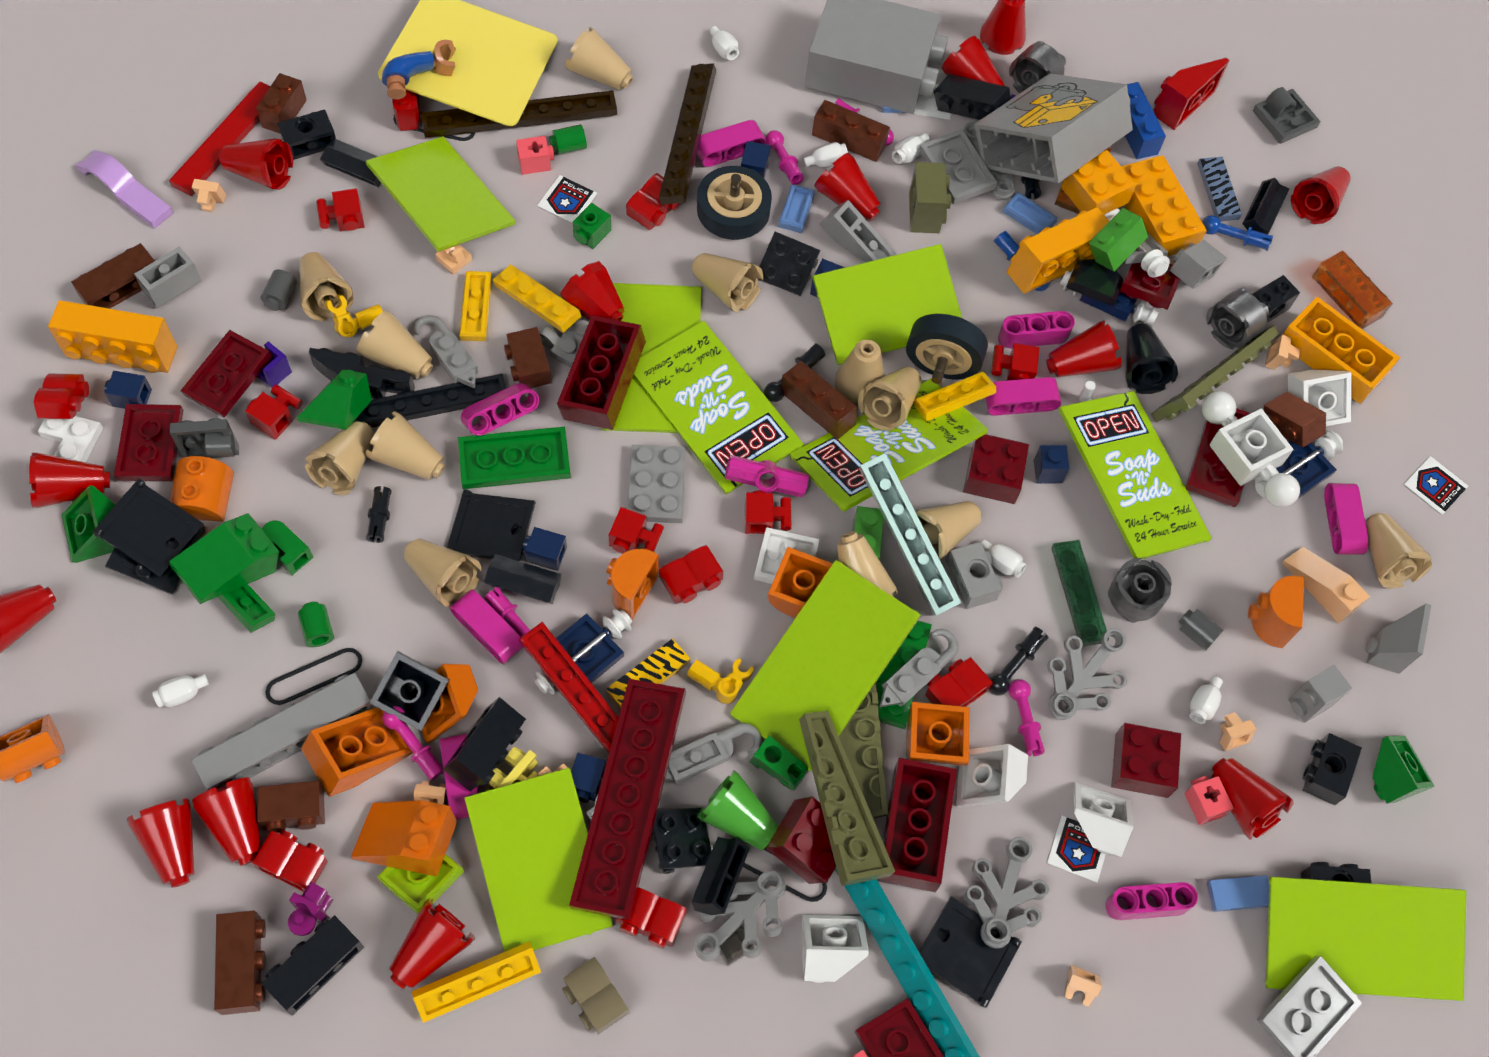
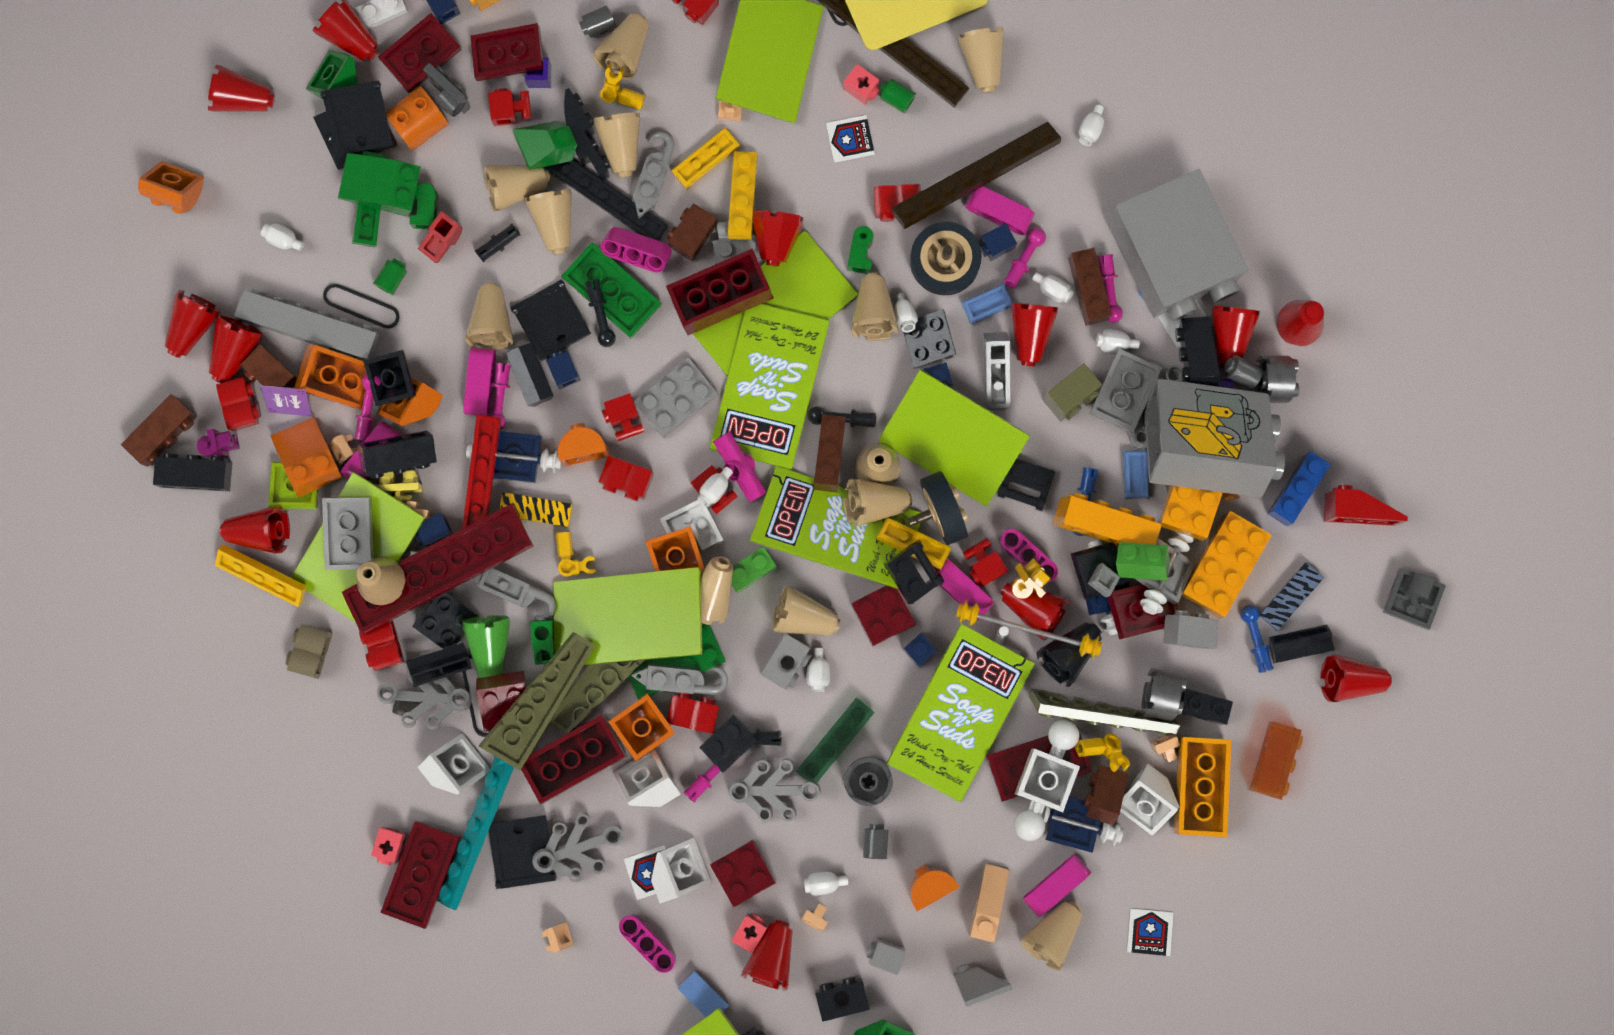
camera: 60 degrees right, 20 degrees up
green brick [573,203,612,249] -> none
light aqua brick [859,453,961,616] -> none
none -> medium lavender sticker [260,385,312,417]
none -> light grey plate [322,497,374,570]
none -> tan cone [357,557,406,605]
none -> red brick [417,211,463,263]
none -> black pin [585,279,616,347]
none -> white plant [698,467,733,507]
none -> black plate [699,714,759,773]
none -> green leg [847,226,874,274]
none -> black plate [883,540,945,604]
none -> white plant [894,293,918,333]
none -> axle [956,600,1103,660]
none -> black plate [997,459,1055,512]
none -> yellow hips [1012,558,1051,598]
none -> yellow bar [1075,733,1130,772]
none -> light grey tile [1088,563,1120,597]
none -> dark grey brick [1224,356,1263,389]

